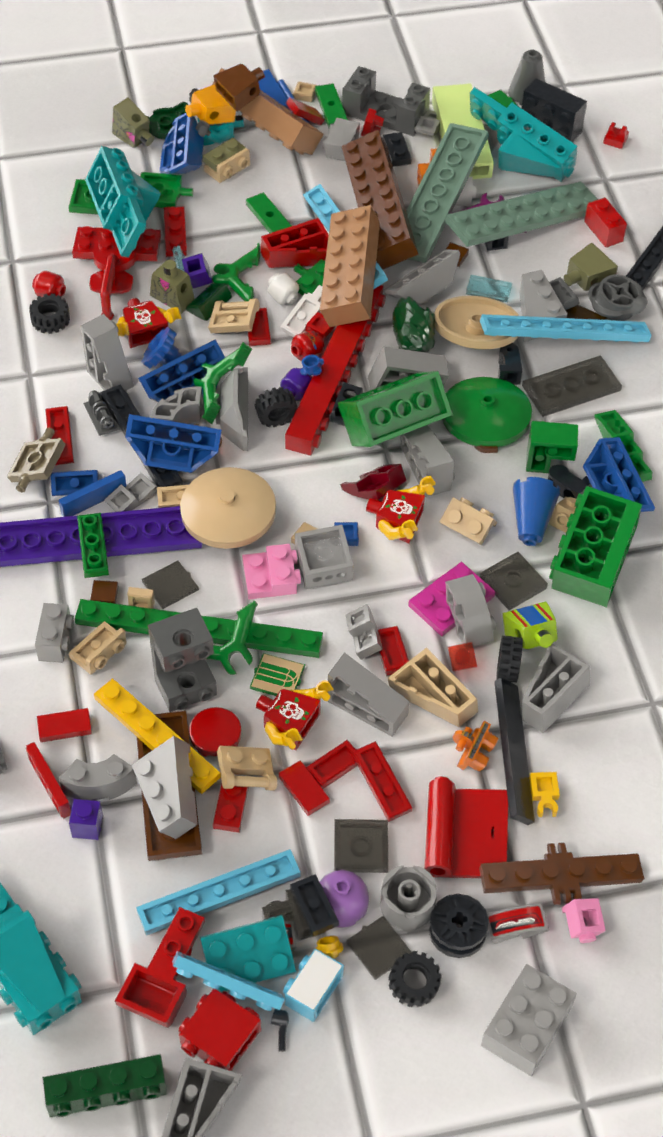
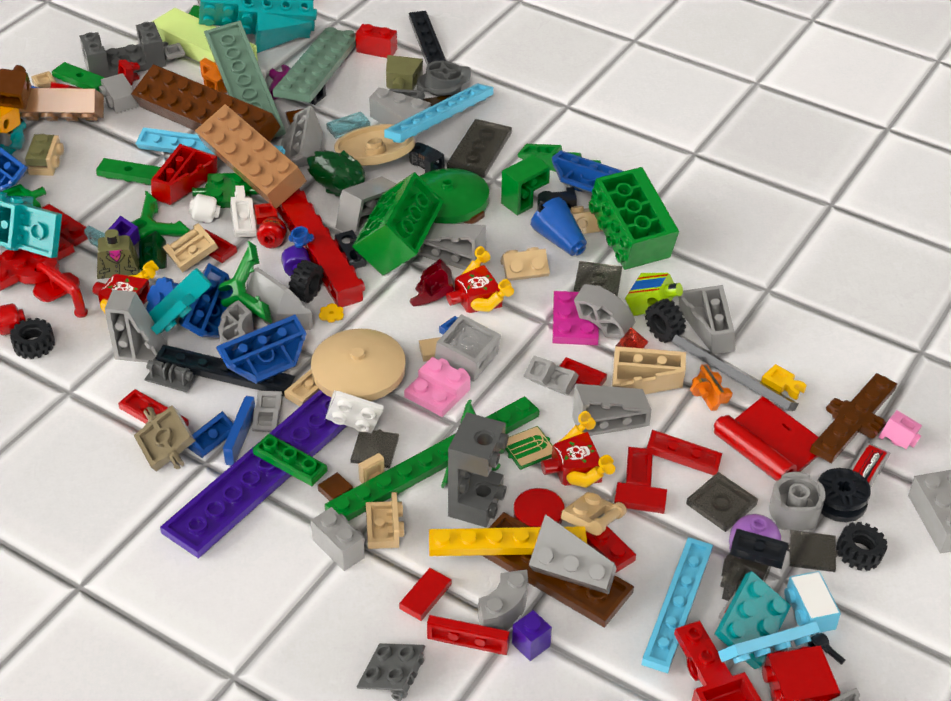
camera: 45 degrees left, 10 degrees down
yellow plate [316,936,343,959] -> none
none -> teal bracket [149,268,212,335]
none -> yellow plant [319,303,344,323]
none -> white bracket [325,390,384,434]

